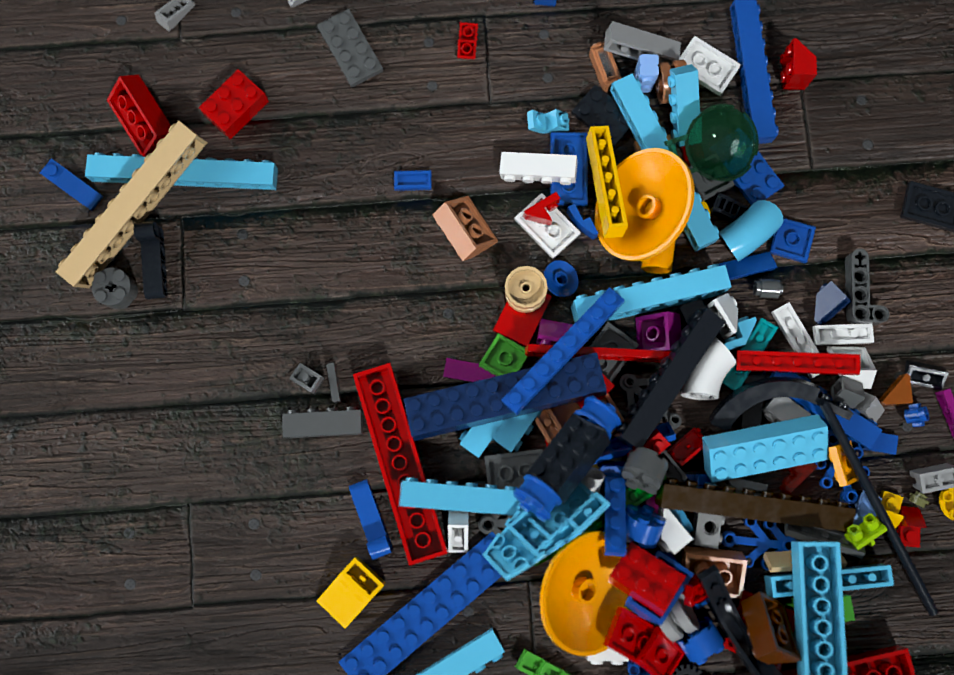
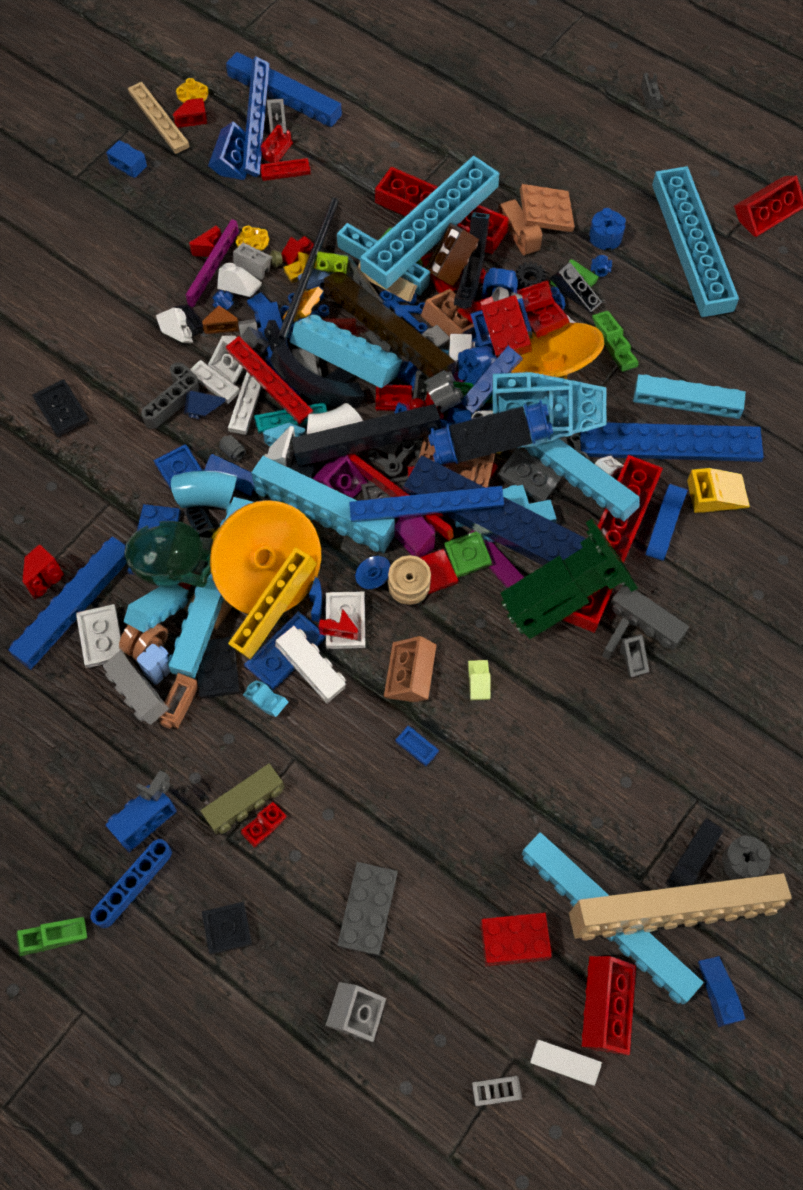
camera: 140 degrees left, 15 degrees down
none -> white slope [156,308,193,343]
none -> olive brick [200,763,285,835]
none -> white slope [217,263,262,297]
none -> yellowish green slope [468,660,490,700]
none -> dark green brick [500,519,638,639]
none -> white slope [530,1040,602,1086]

